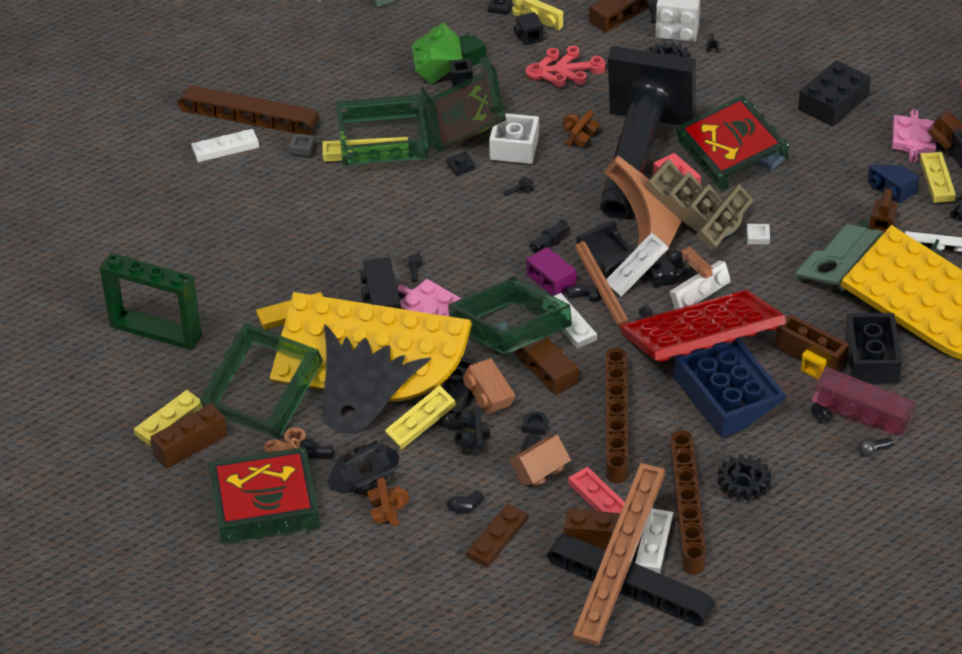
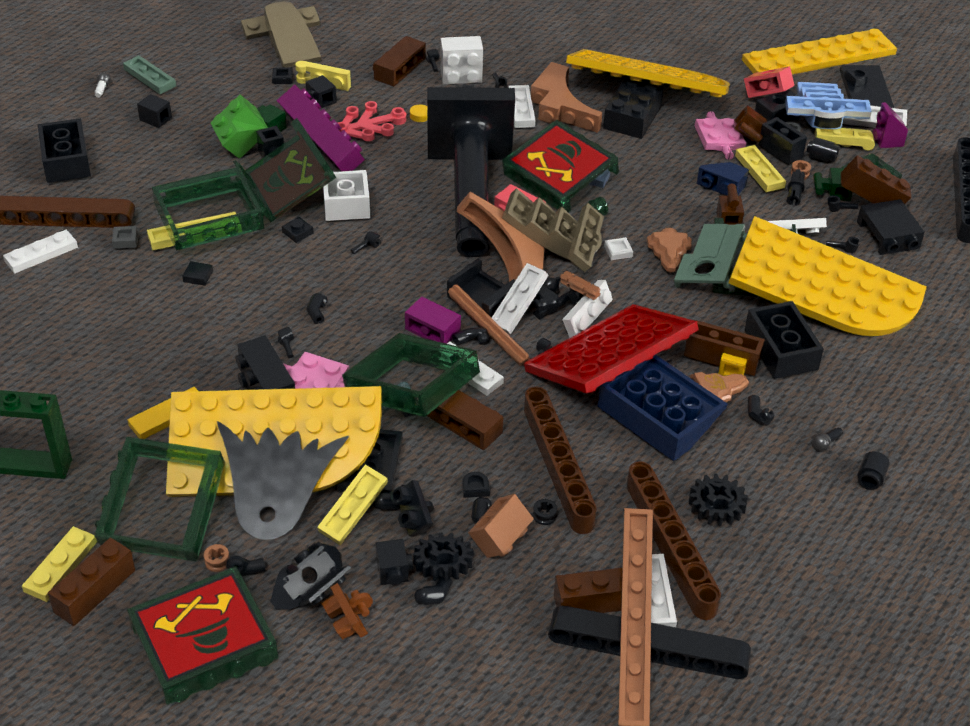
camera: 20 degrees left, 0 degrees up
nougat arm [265,438,300,456] -> none
nougat brick [463,358,516,414] -> none
reddish brown plate [466,504,528,568] -> none
black pin [529,219,570,254] -> none
dark orange hips [562,109,600,148] -> none
coral plate [568,467,625,513] -> none
clear pink brick [812,366,916,436] -> none
none -> black brick [37,118,91,183]
none -> black brick [137,94,172,128]
none -> black tile [182,261,213,286]
none -> magenta brick [276,85,365,171]
none -> black arm [306,293,328,324]
none -> black brick [376,539,413,585]
none -> black gear [413,532,474,582]
none -> white plate [509,85,535,128]
none -> nougat arch [531,62,602,133]
none -> black bush [533,499,557,525]
none -> yellow plate [566,49,730,97]
none -> clear green bush [588,197,609,216]
none -> nougat rock [647,228,692,273]
none -> nougat rock [690,372,749,402]
none -> black brick [857,451,890,490]

